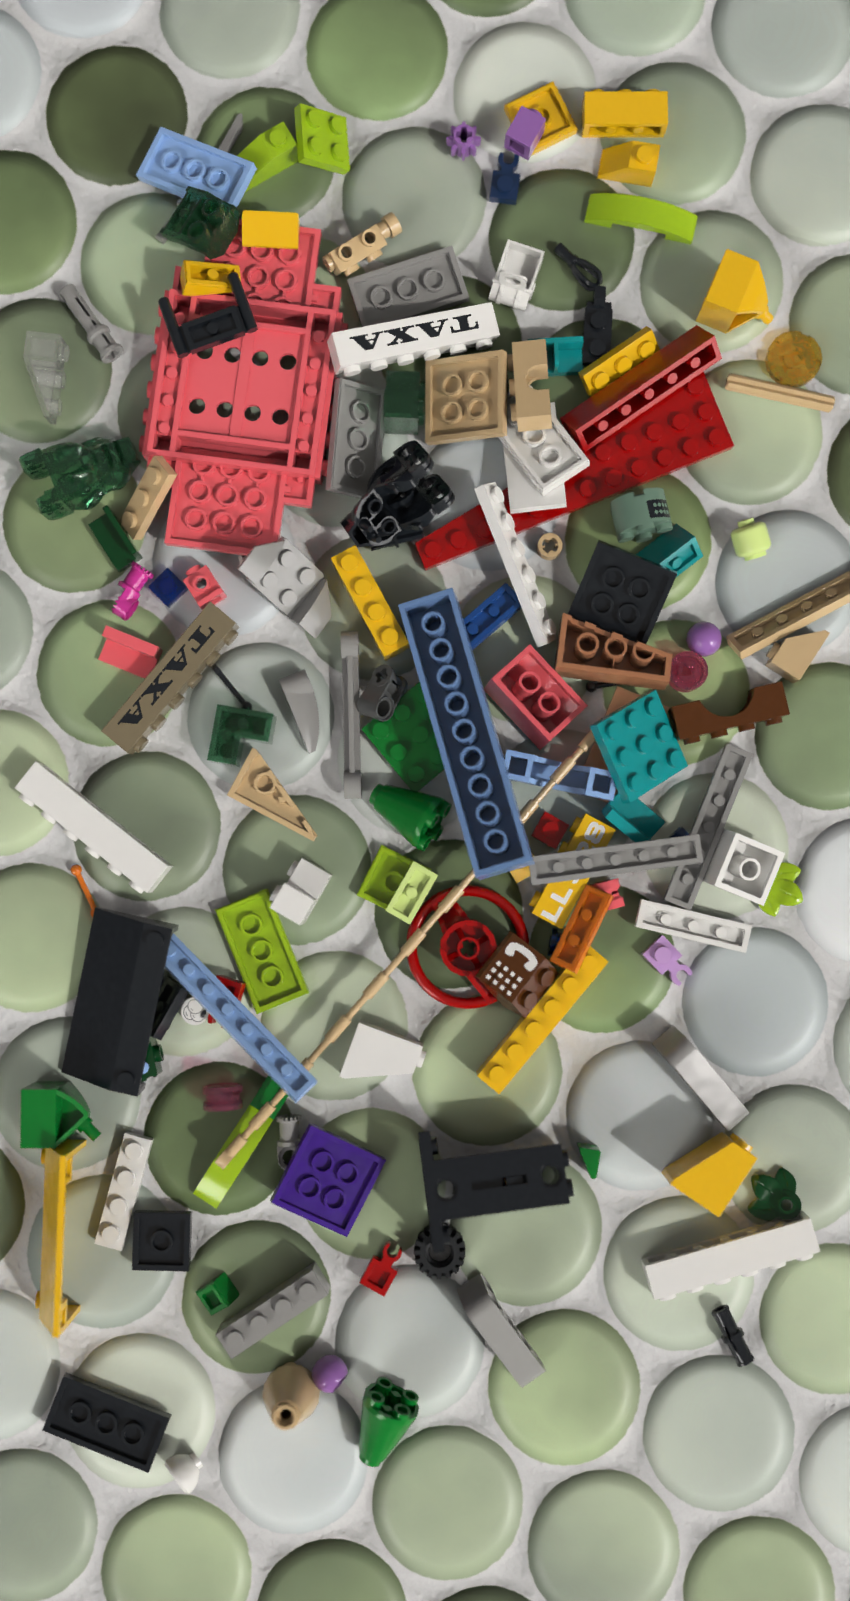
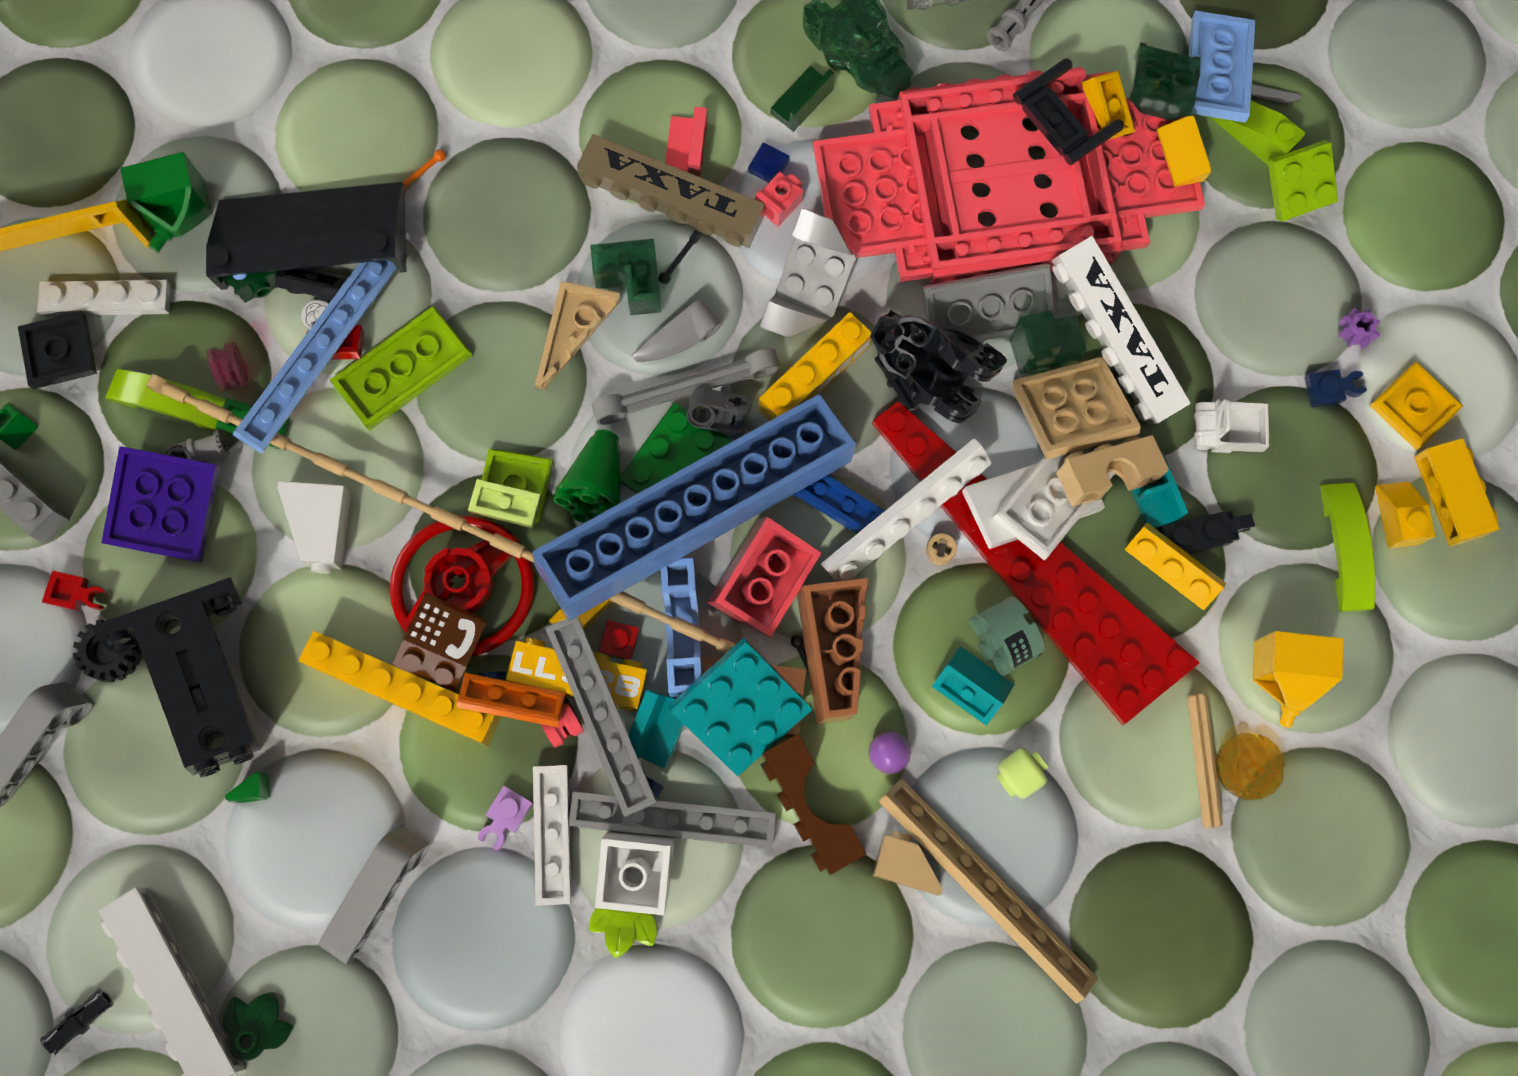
camera: 65 degrees right, 10 degrees down
white brick [15,761,173,894] -> none
dark pink connector [112,561,154,621] -> none
tan plate [119,456,177,540] -> none
white brick [269,858,333,925] -> none
tan brick [322,212,402,277] -> none
light grey plate [347,246,469,327] -> none
medium lavender brick [504,105,546,160] -> none
black piece [554,243,603,291] -> none
red brick [560,325,722,452] -> none
black plate [568,540,678,644] -> none
yellow slope [661,1132,758,1217] -> none
clear pink wheel [668,651,708,692] -> none

